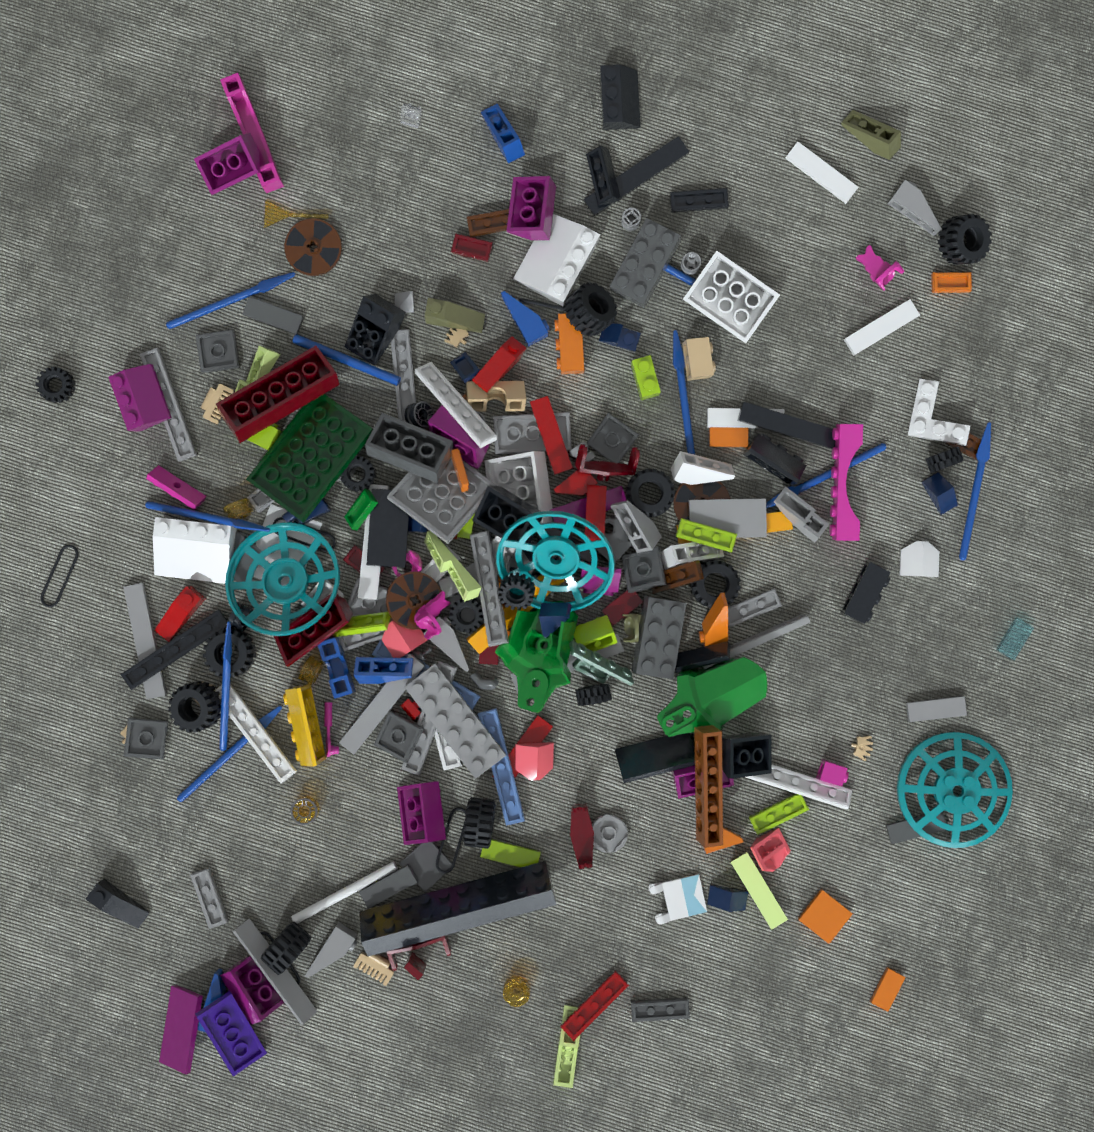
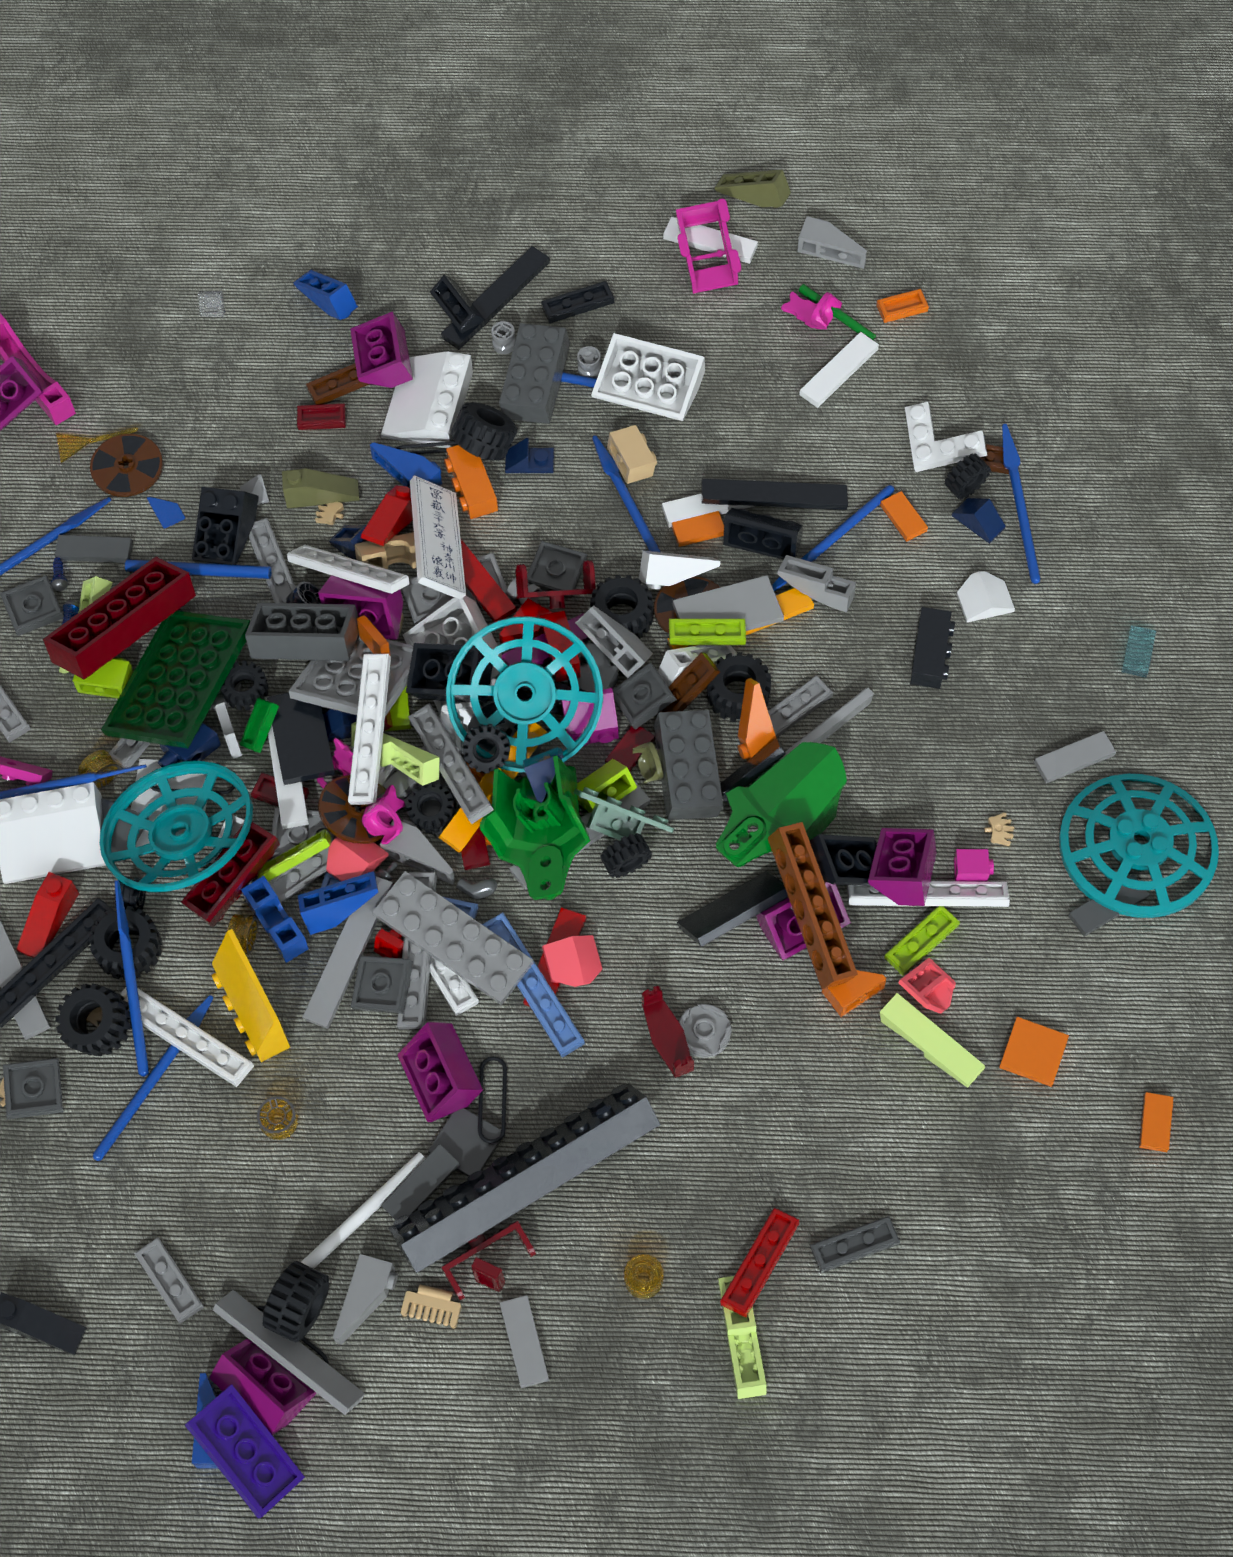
camera: 15 degrees left, 25 degrees down
magenta tile [159,985,203,1074] -> none
tan piece [200,384,234,424] -> none
dark pink piece [324,702,339,757] -> none
black tyre [463,797,496,849] -> none
lime tile [480,839,541,867] -> none
black slope [599,64,641,130] -> none
lime brick [631,355,661,400] -> none
white flag [648,874,707,925] -> none
dark blue slope [707,885,748,912] -> none
dark pink arch [829,424,863,541] -> none
black tyre [938,214,992,265] -> none
none -> piece [50,557,68,591]
none -> clear blue piece [62,600,79,625]
none -> blue sticker [147,497,185,529]
none -> light grey tile [214,696,242,759]
none -> white tile [348,654,391,805]
none -> white tile [410,475,466,600]
none -> light grey tile [500,1295,549,1389]
none -> dark pink piece [676,199,741,294]
none -> green bar [799,284,876,341]
none -> magenta slope [868,828,937,906]
none -> orange tile [880,491,928,542]

